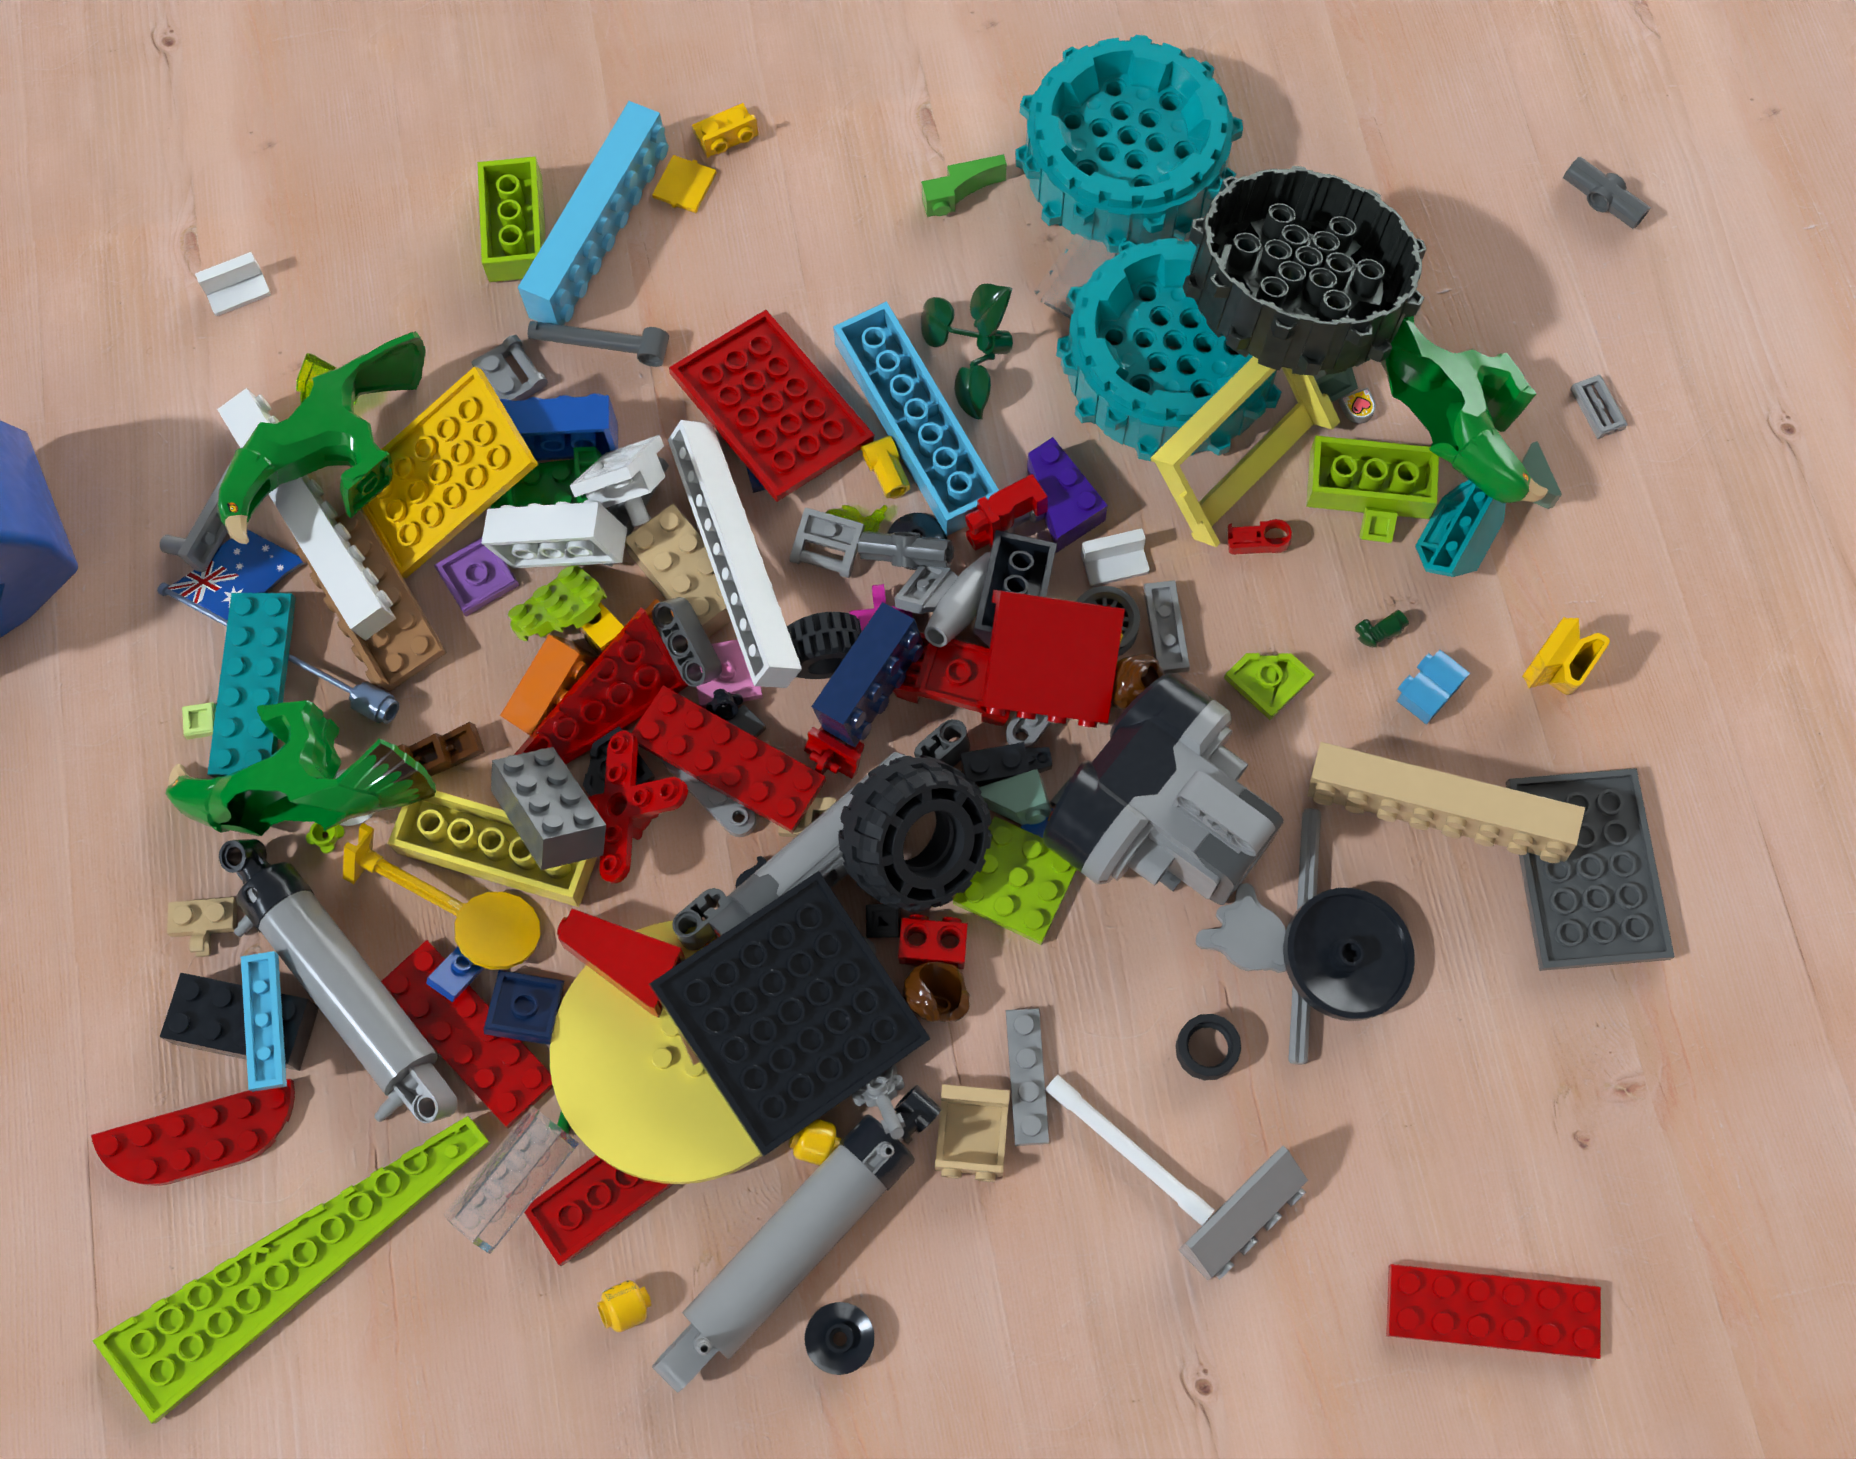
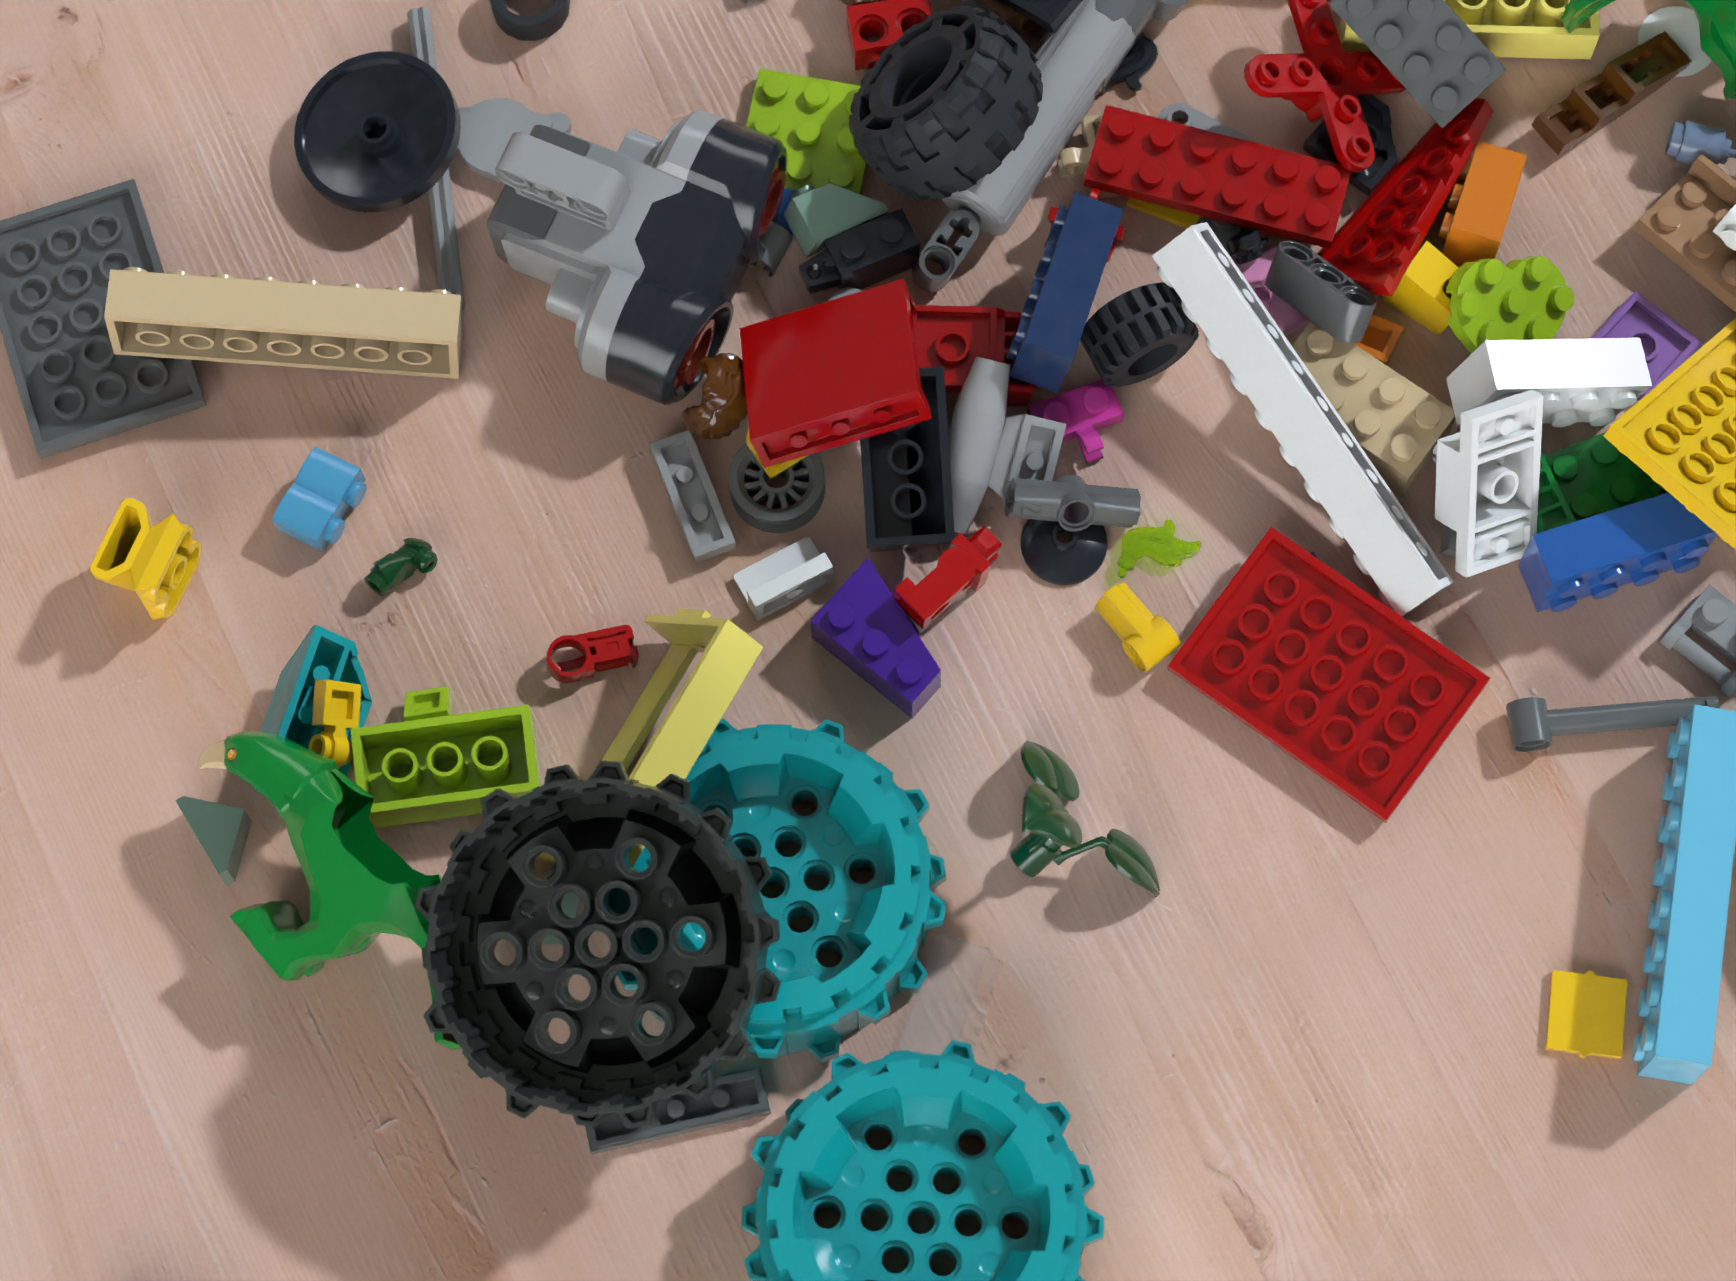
camera: 165 degrees right, 0 degrees up
yellow bracket [692,103,759,158] -> none
light grey plate [790,507,865,578] -> none
medium azure brick [833,301,999,536] -> none
bright green slope [921,154,1007,217] -> none
lime plate [1224,653,1315,720] -> none
light grey tile [1570,375,1628,439] -> none
none -> yellow plate [308,679,362,768]

